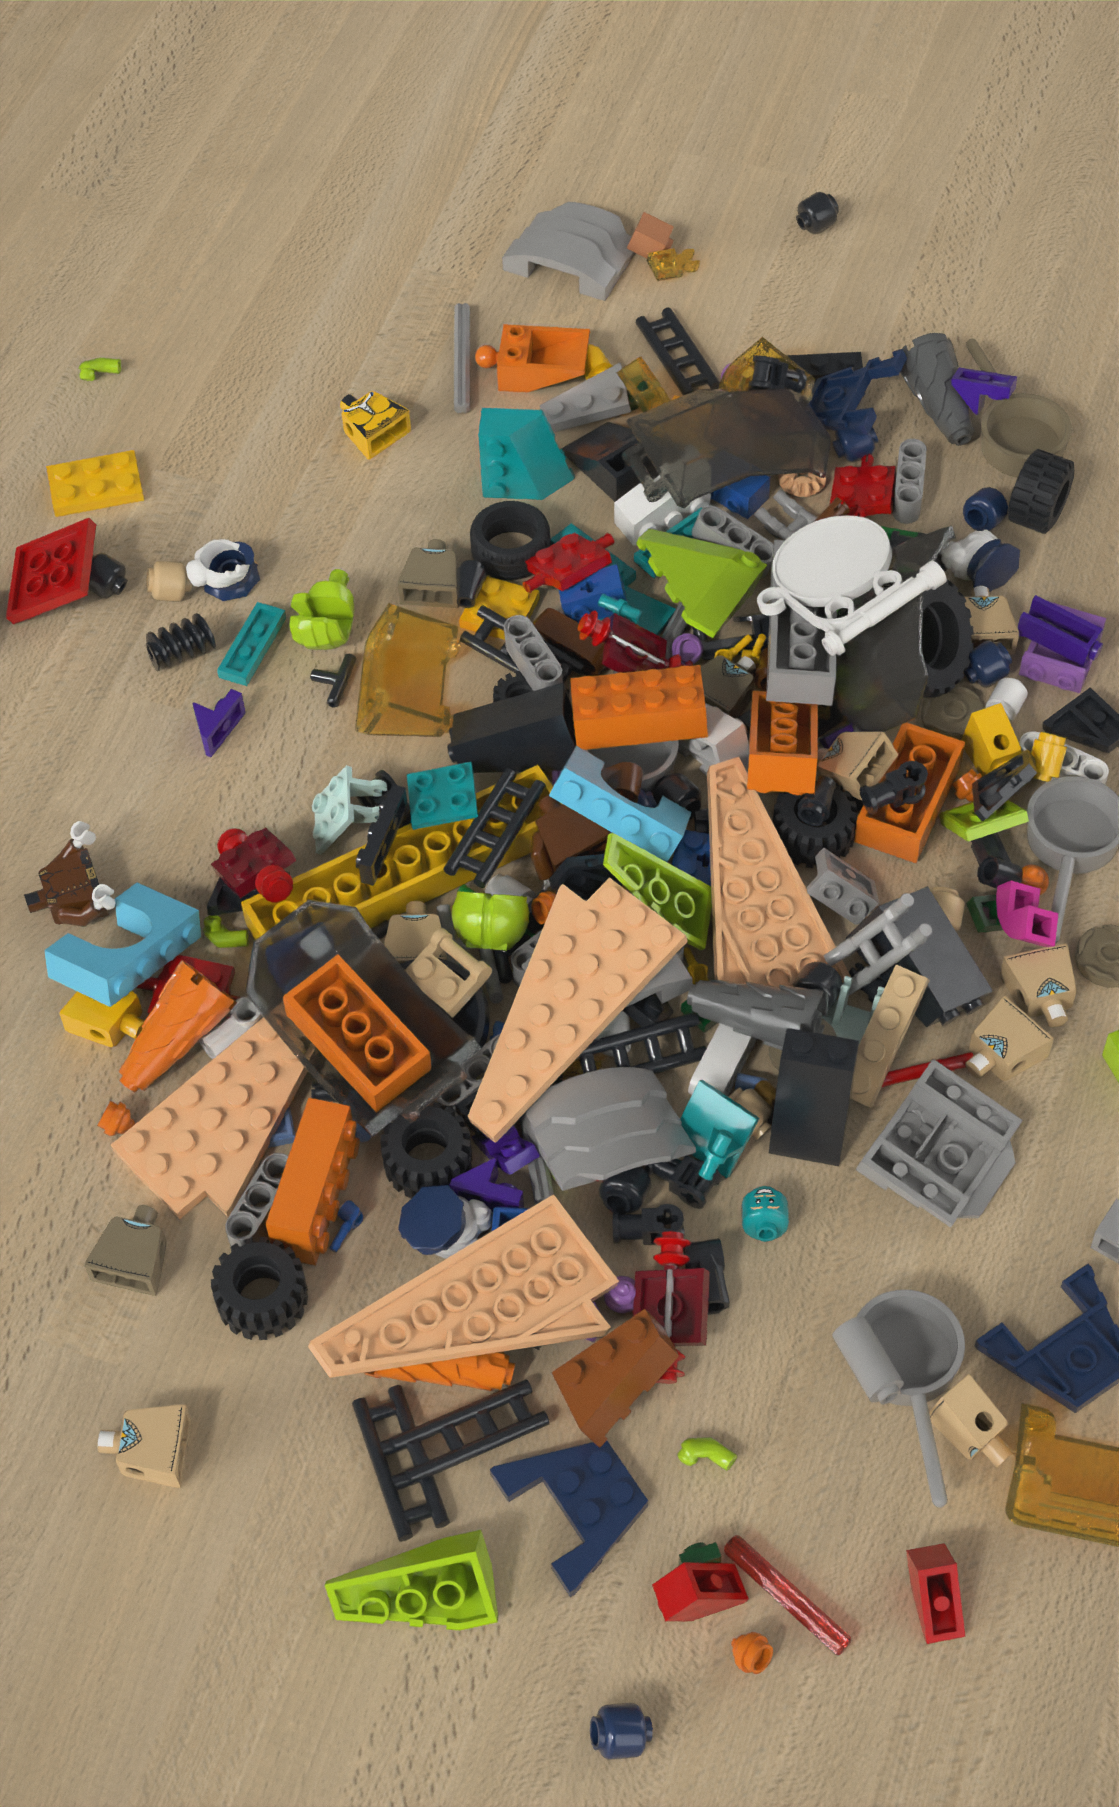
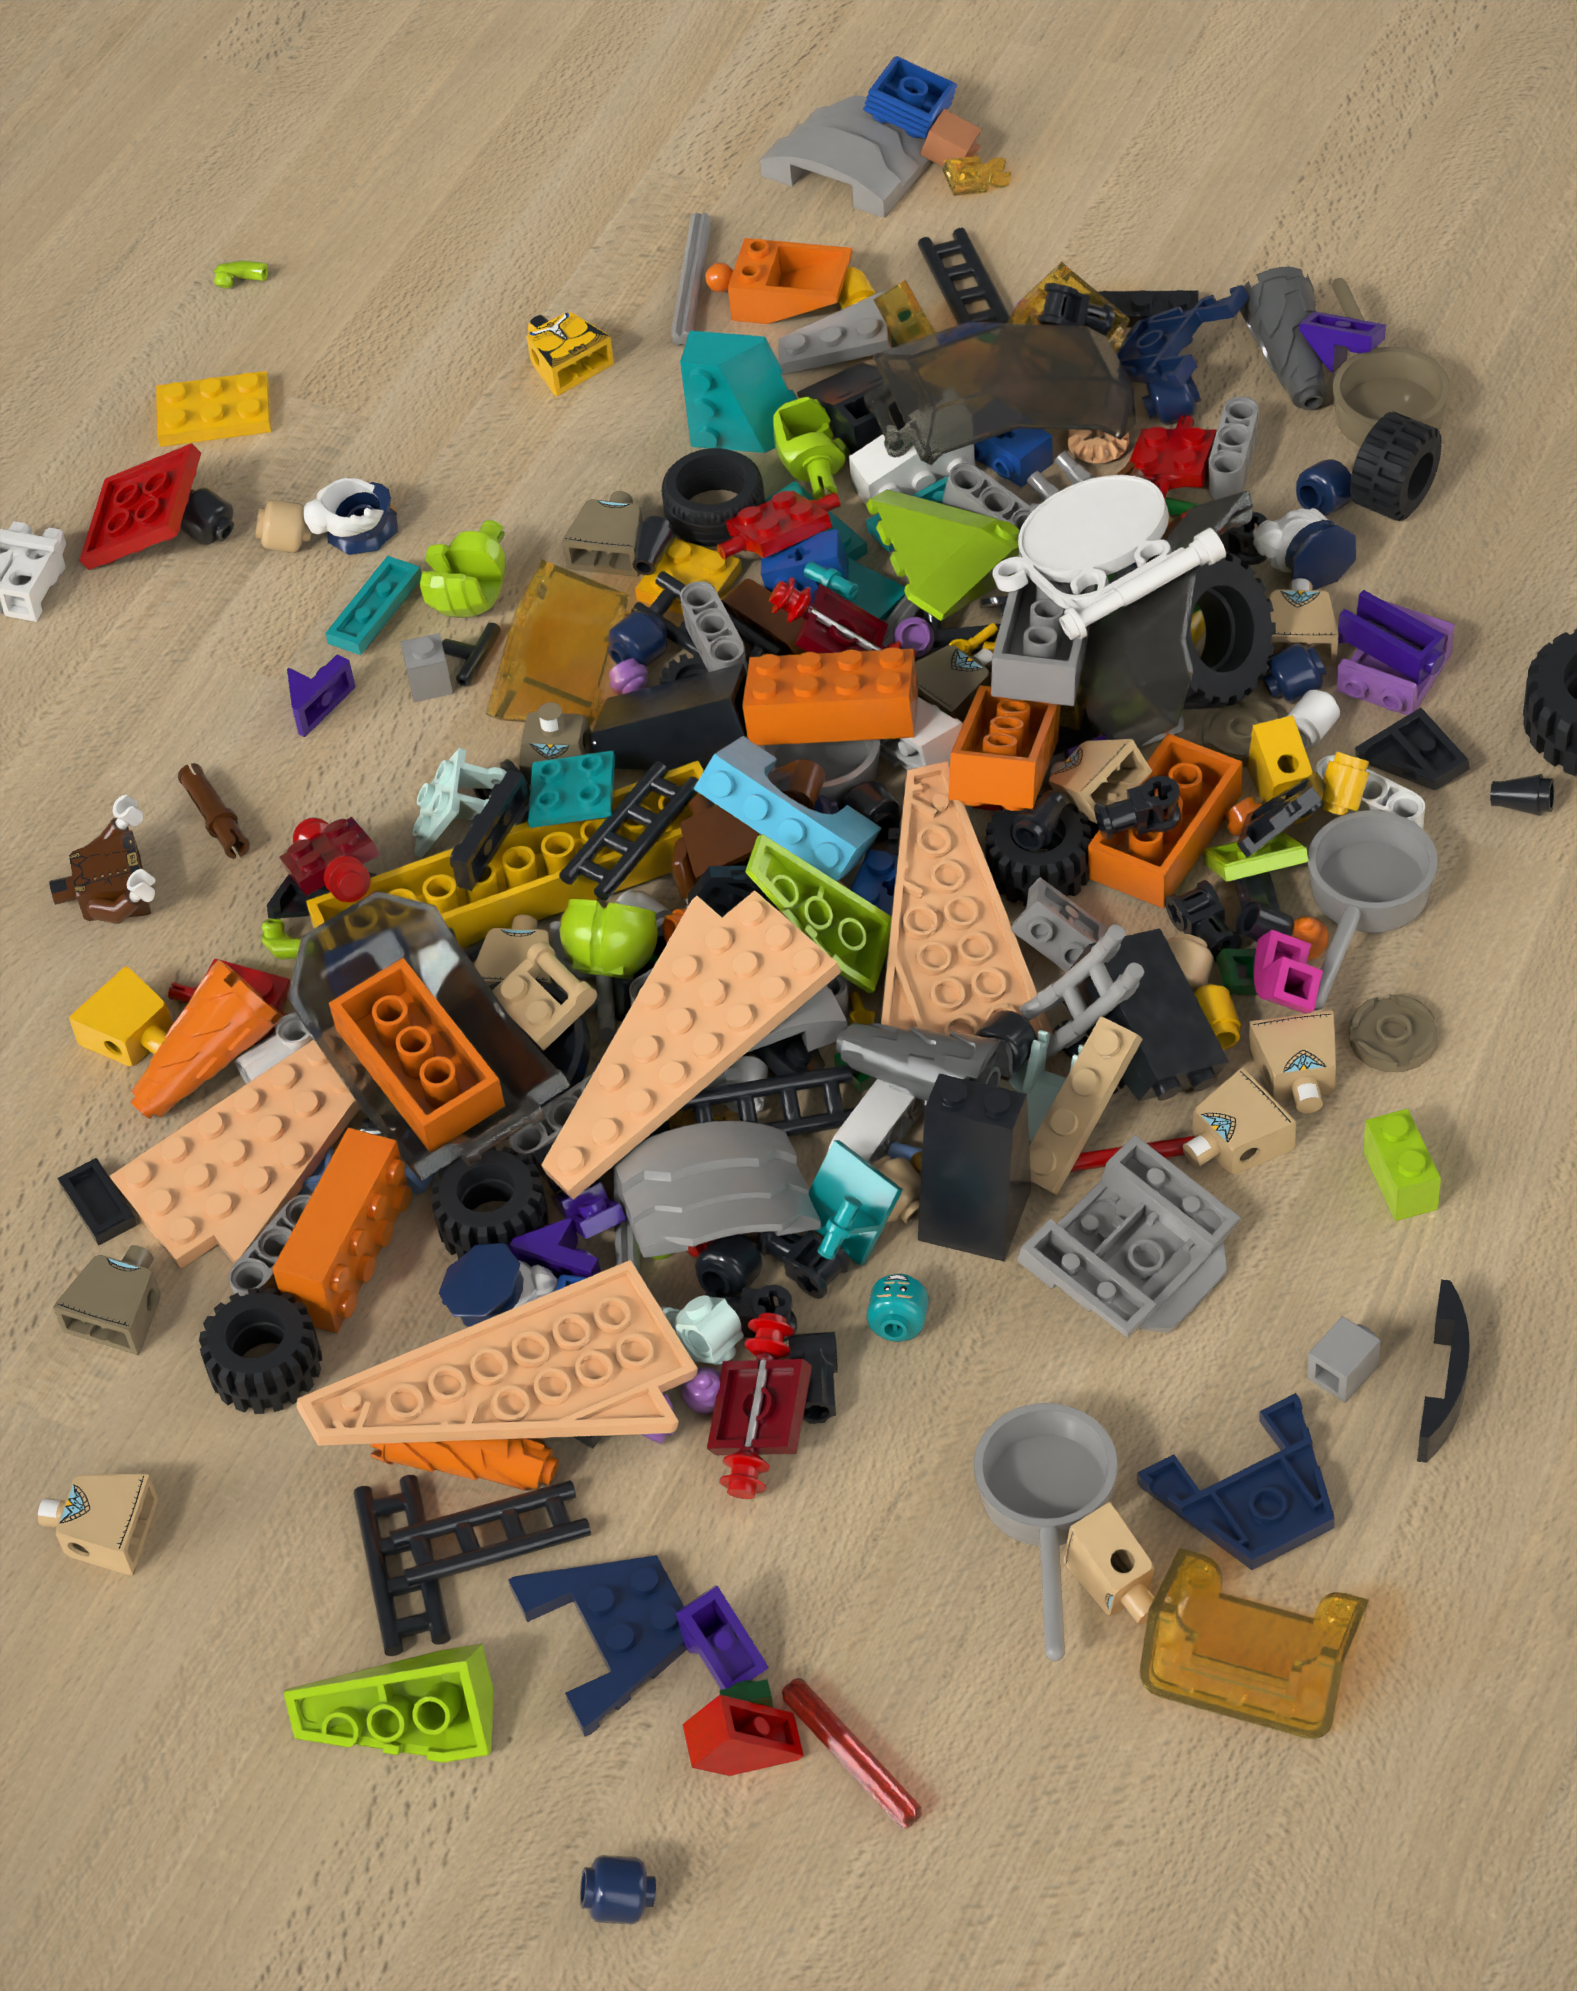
camera: 10 degrees right, 5 degrees down
medium azure arch [44,883,201,1007] -> none
orange plate [97,1101,135,1136] -> none
black piece [146,613,216,672] -> none
blue hand [329,1200,363,1252] -> none
dark orange wedge [551,1309,679,1448] -> none
lime arm [678,1437,737,1471] -> none
orange plate [731,1632,773,1674] -> none
black head [796,192,839,234] -> none
light grey brick [832,1316,904,1405] -> none
red slope [906,1543,966,1644] -> none
none -> black tile [57,1158,138,1246]
none -> reddish brown pin [178,763,250,859]
none -> light grey brick [400,633,453,702]
none -> dark tan torso [519,702,594,786]
none -> dark blue head [608,611,668,667]
none -> medium lavender plate [608,658,648,695]
none -> light aqua connector [661,1296,744,1365]
none -> dark purple slope [676,1585,769,1690]
none -> lime piece [773,396,850,500]
none -> blue brick [863,56,957,139]
none -> black connector [1165,880,1242,963]
none -> yellow brick [1194,984,1241,1050]

